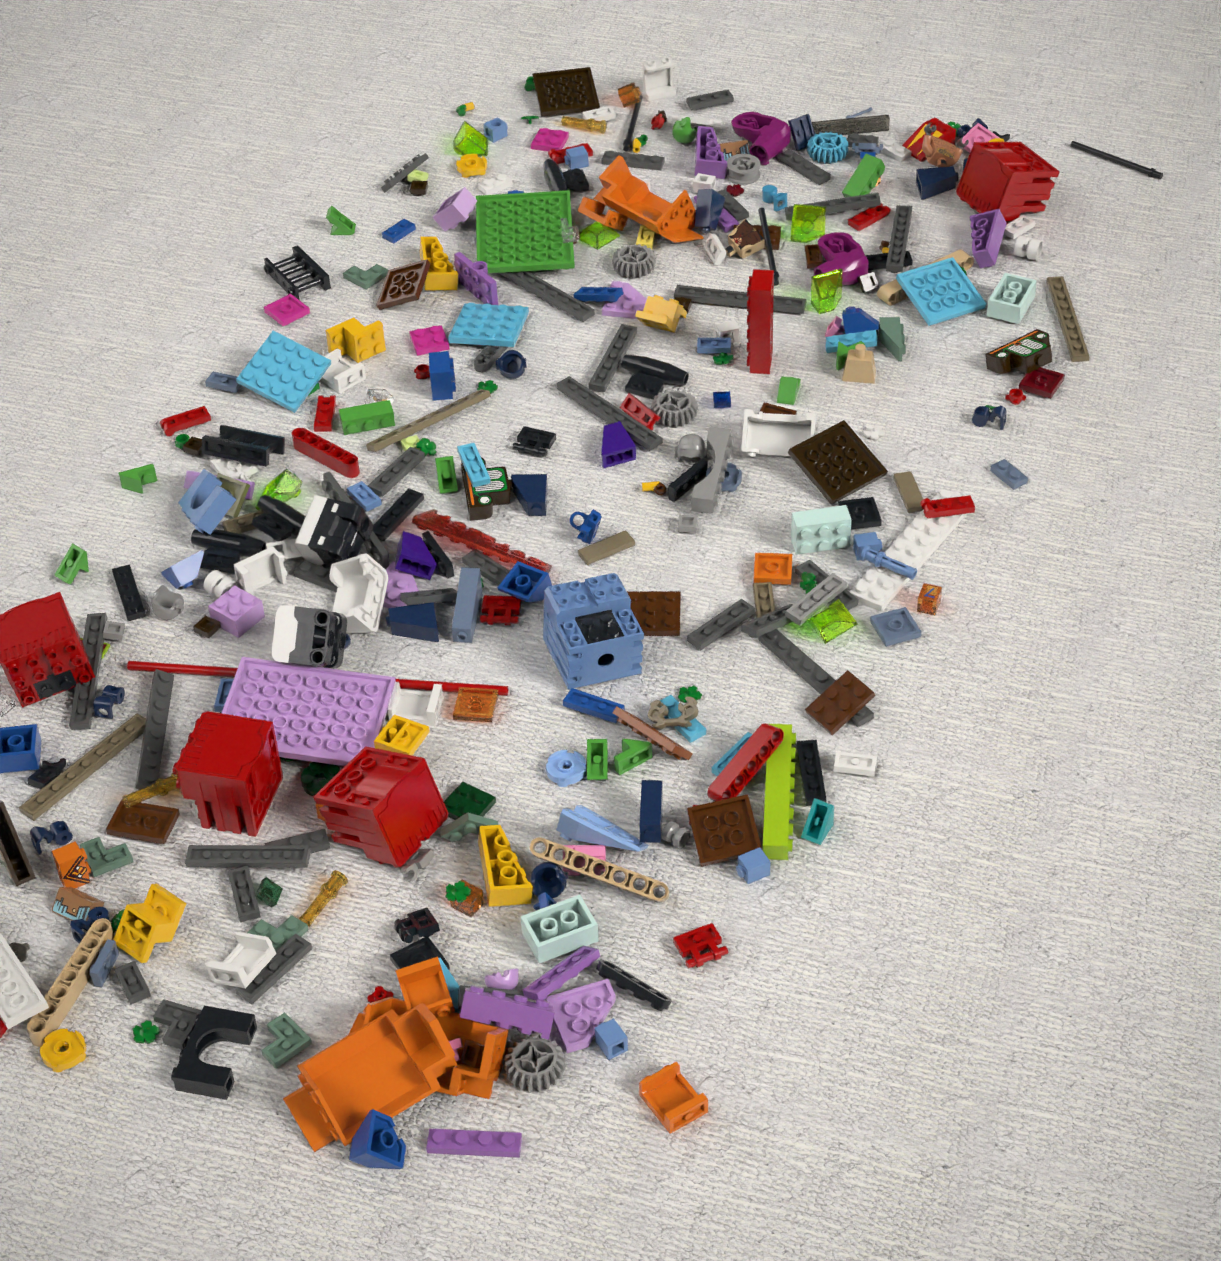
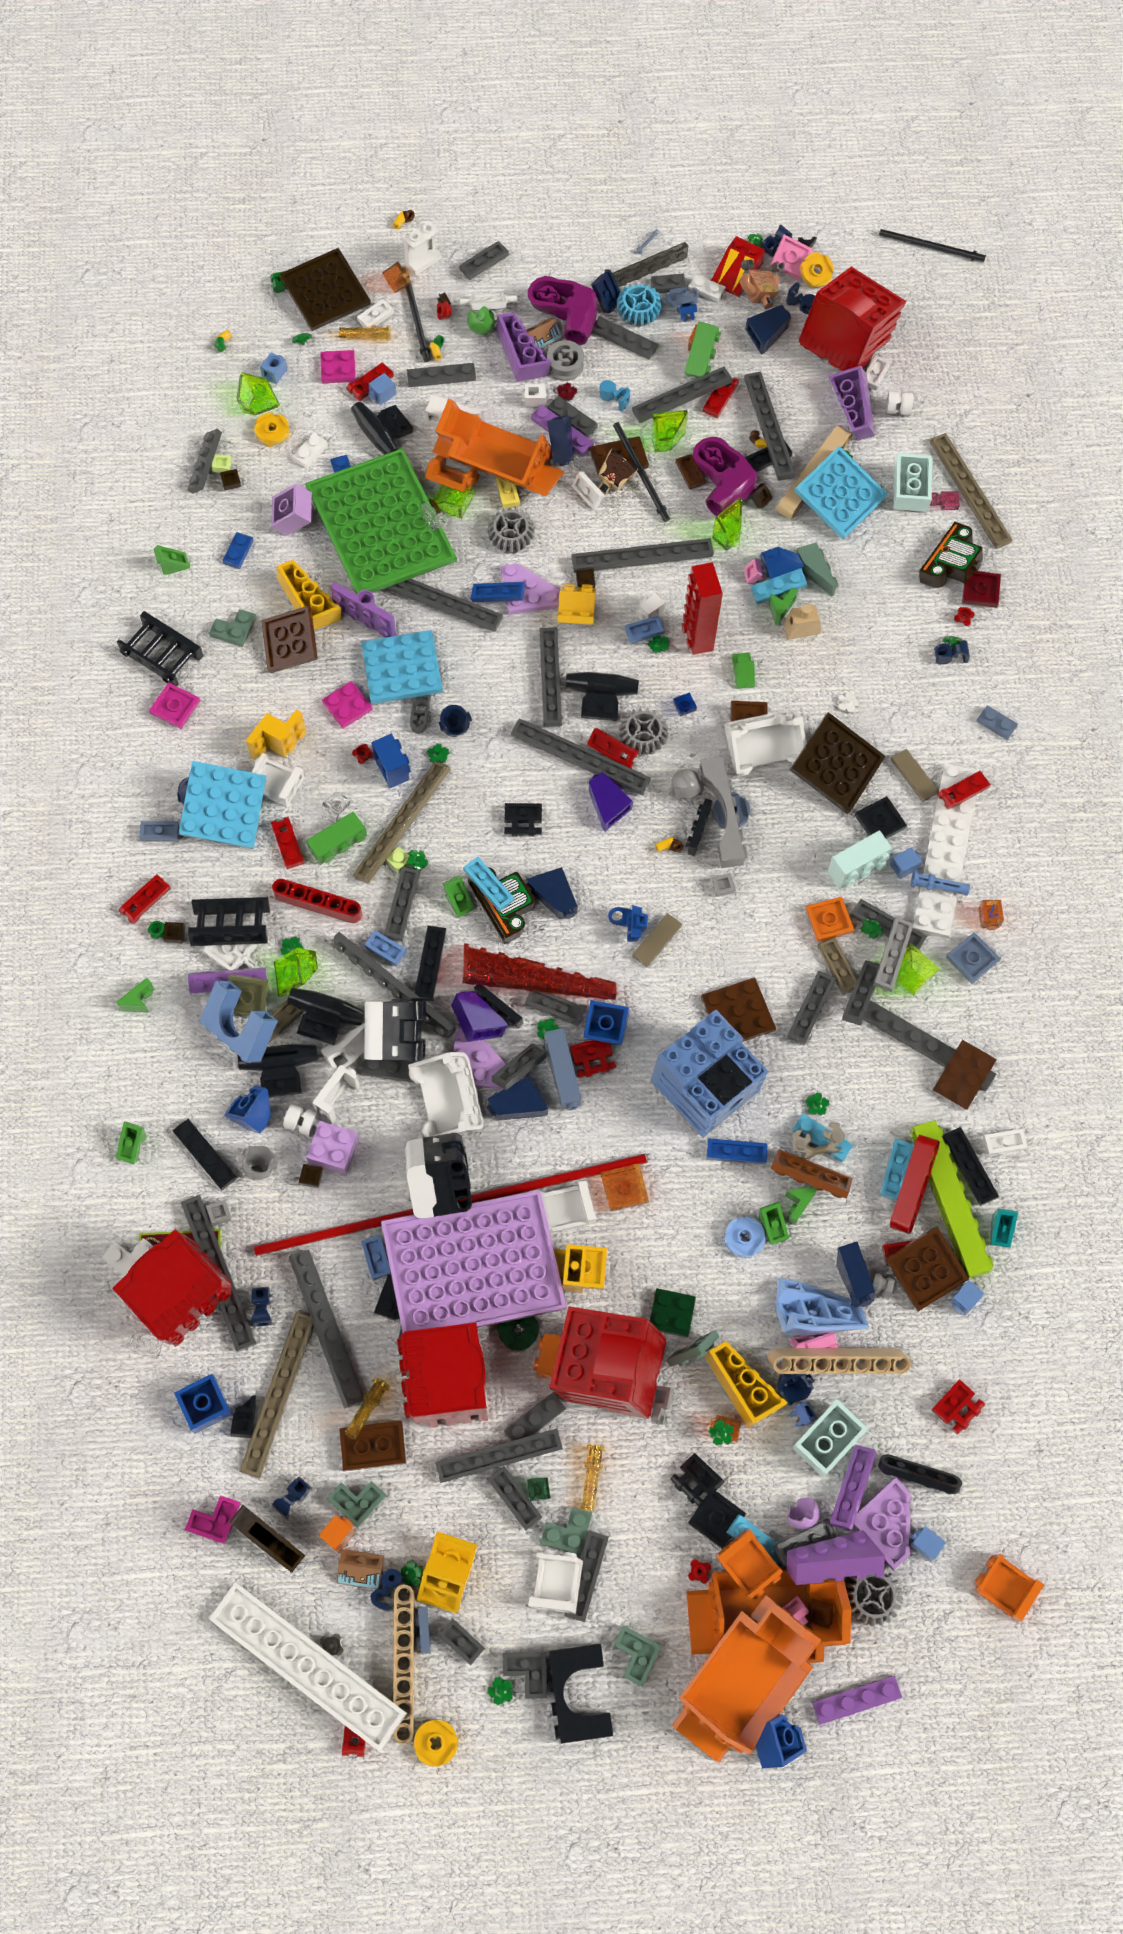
camera: 25 degrees left, 25 degrees up
none -> clear pink plate [930,491,960,510]

